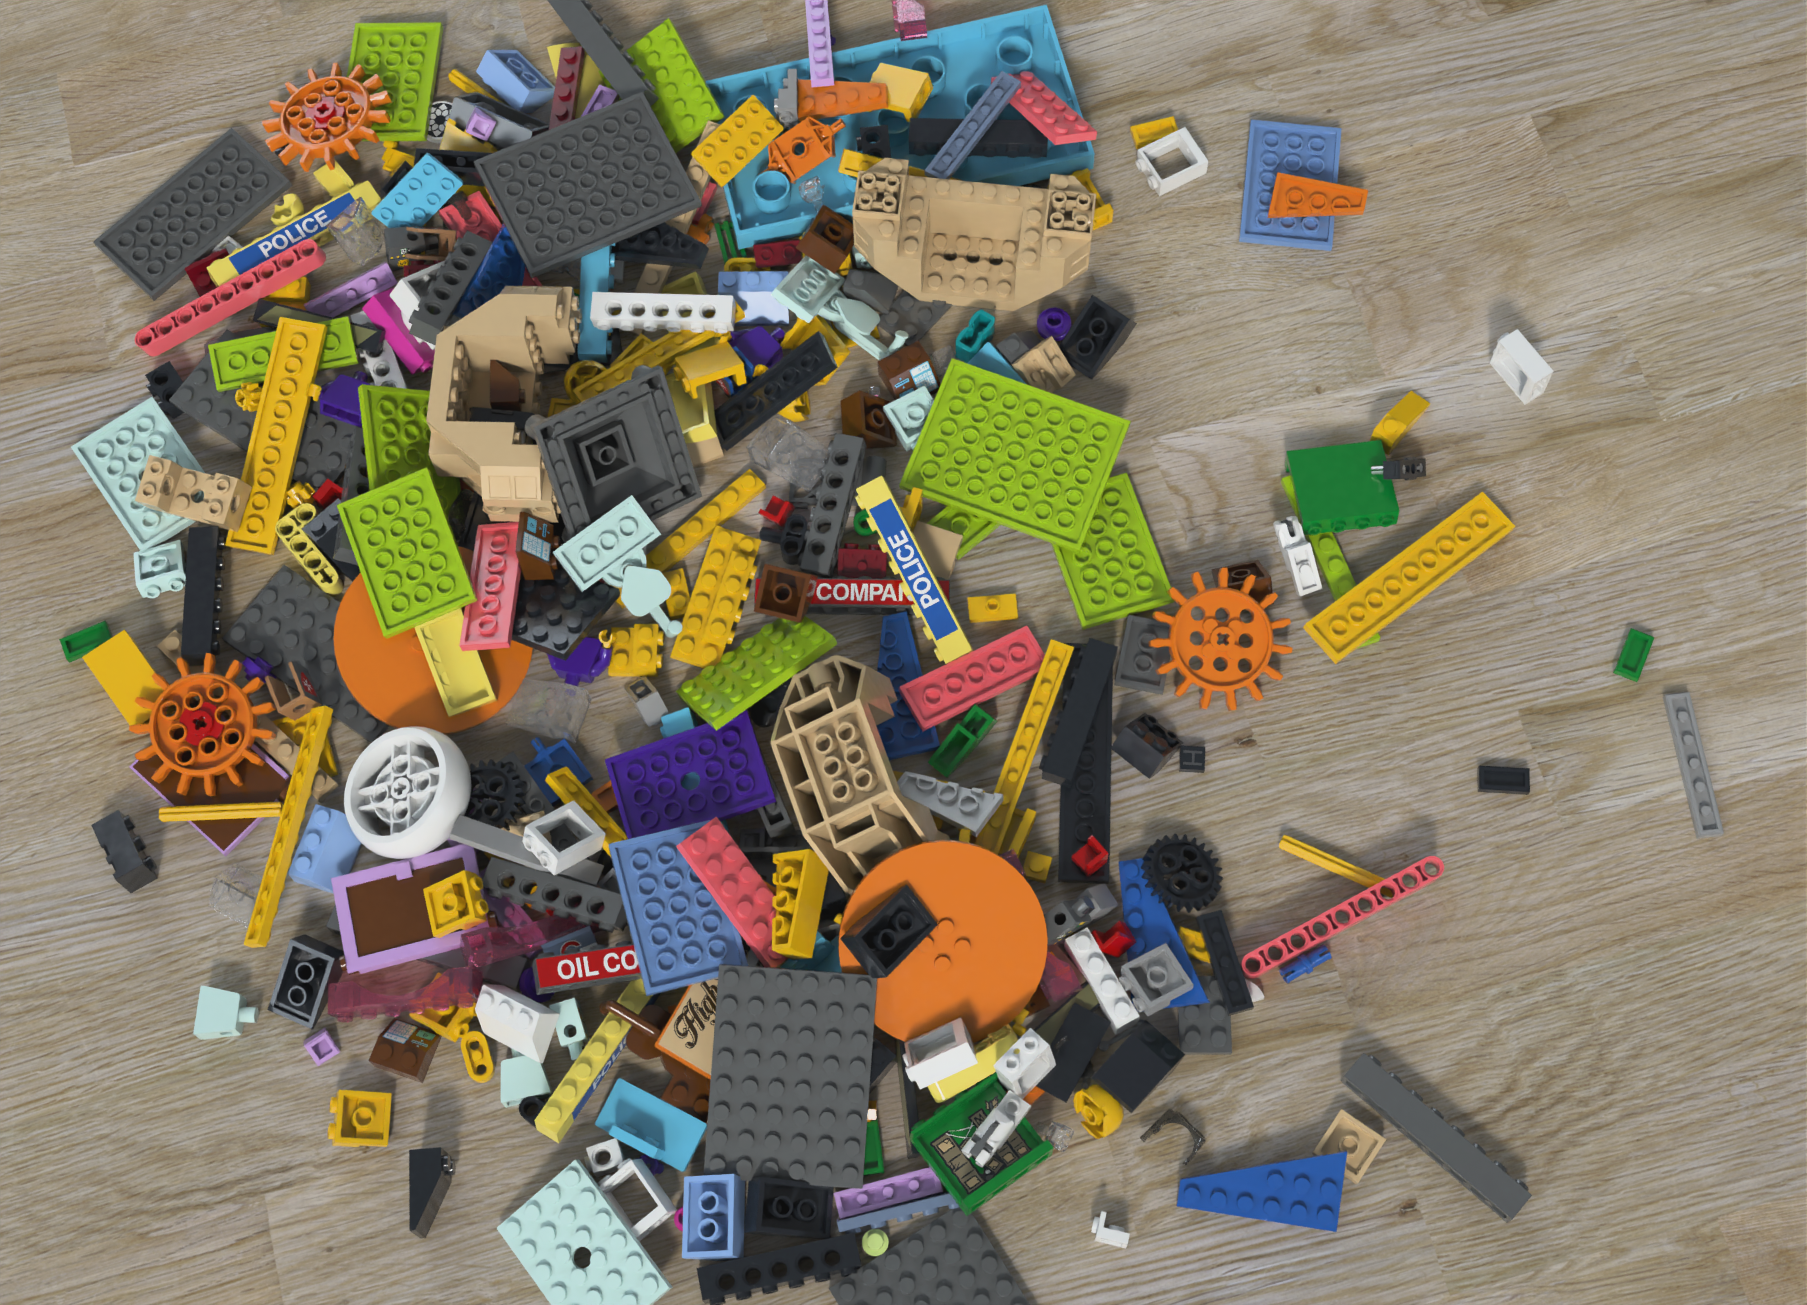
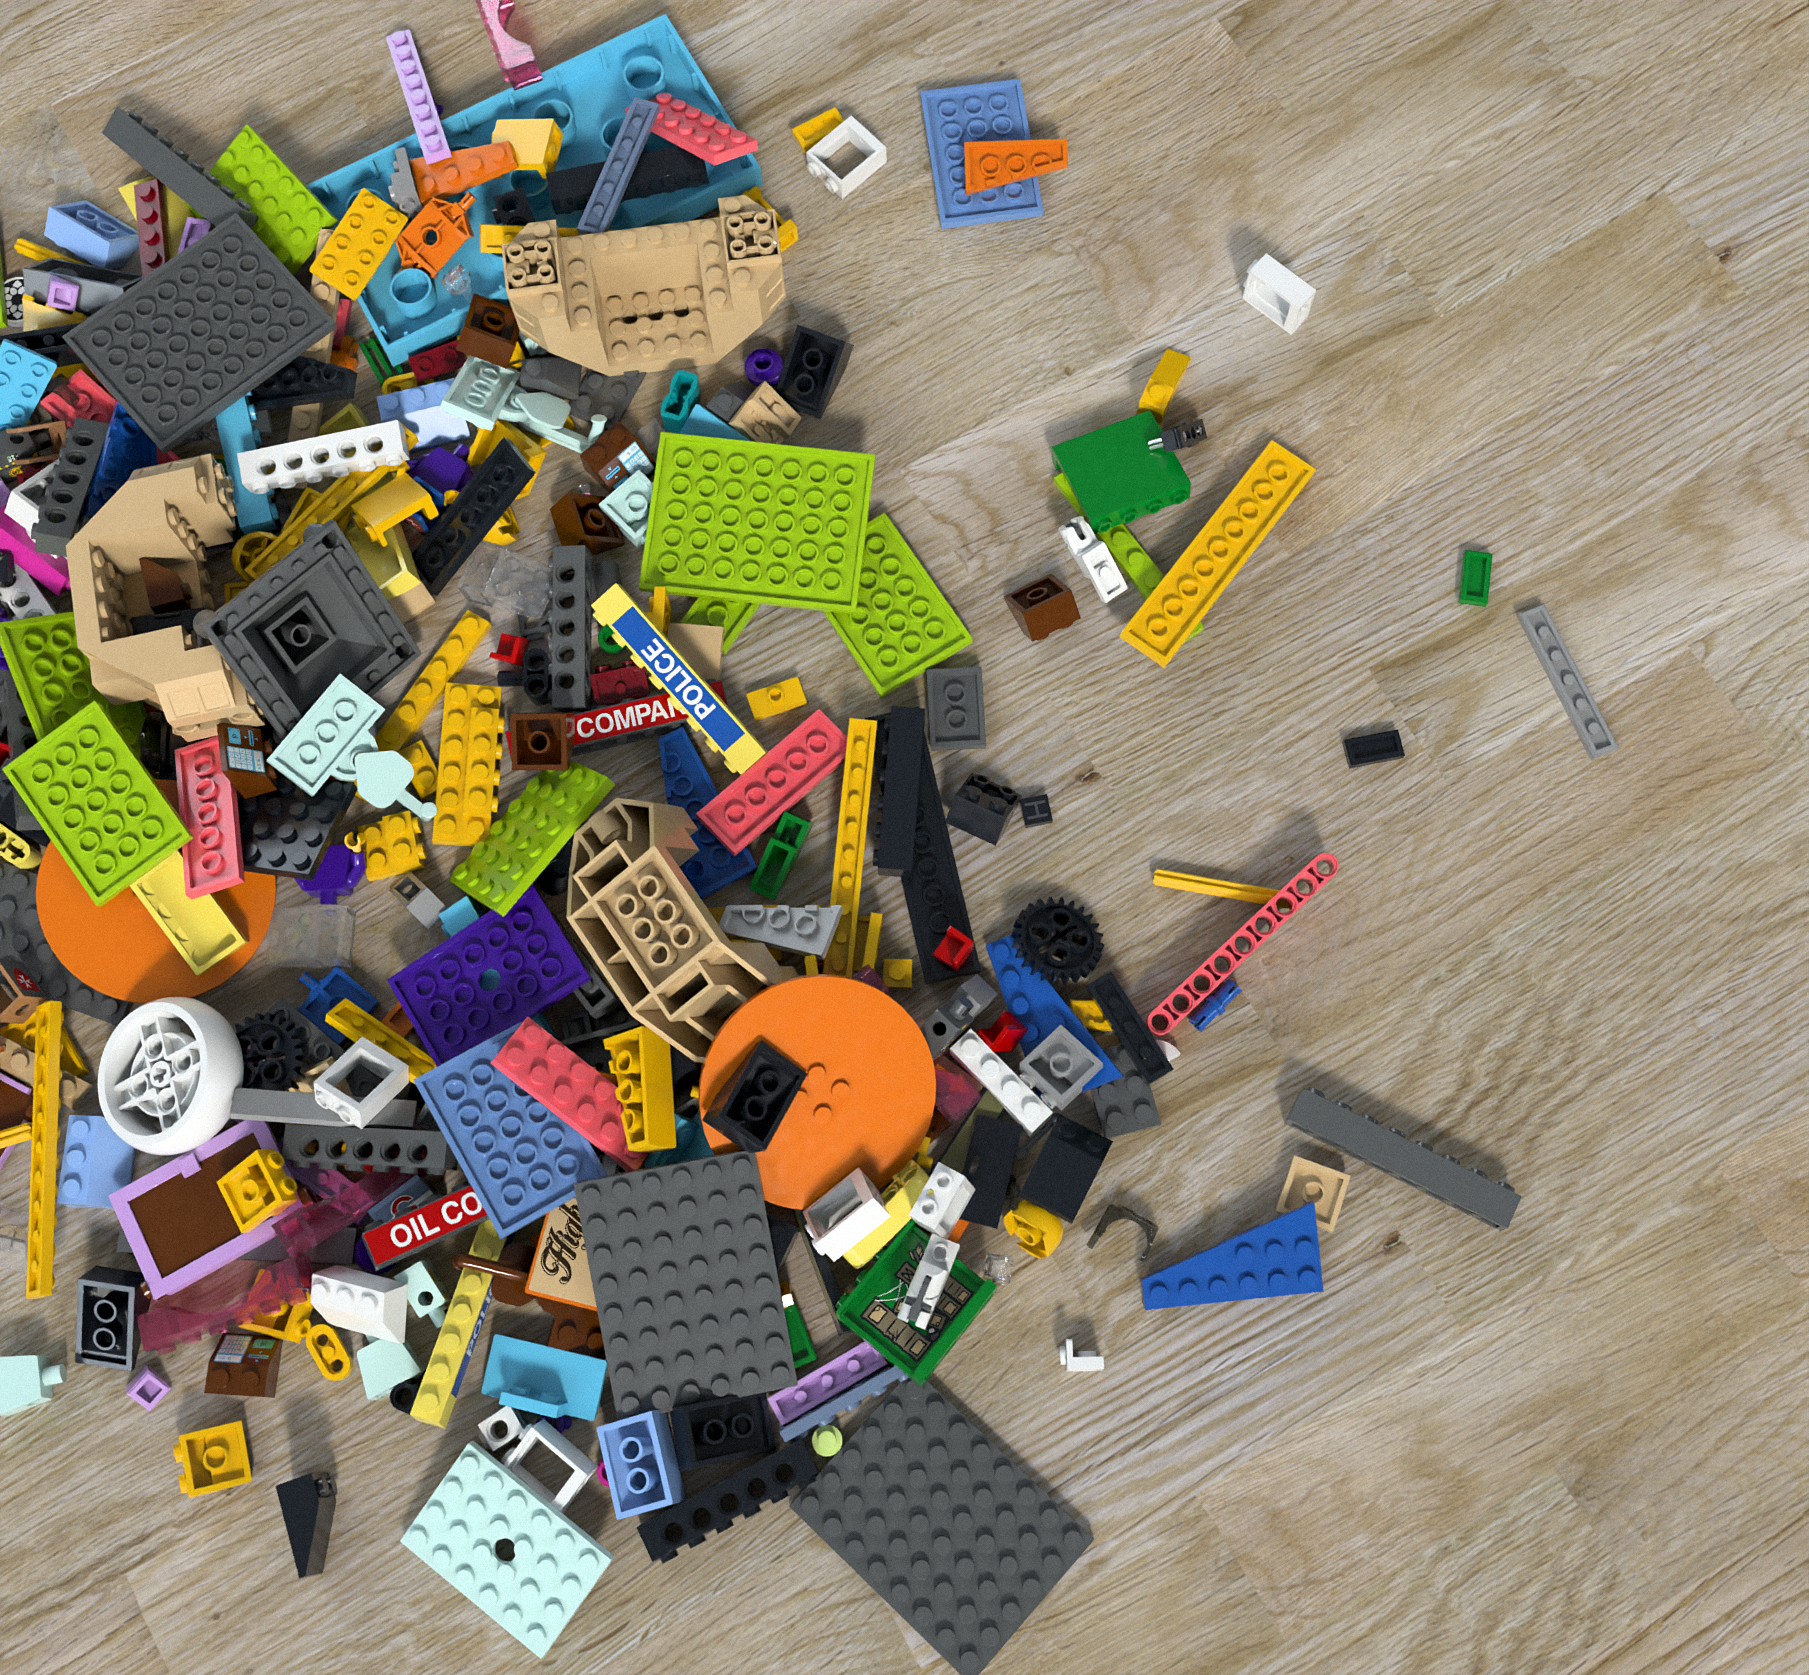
camera: 15 degrees left, 5 degrees up
orange gear [1148,567,1293,711] -> none

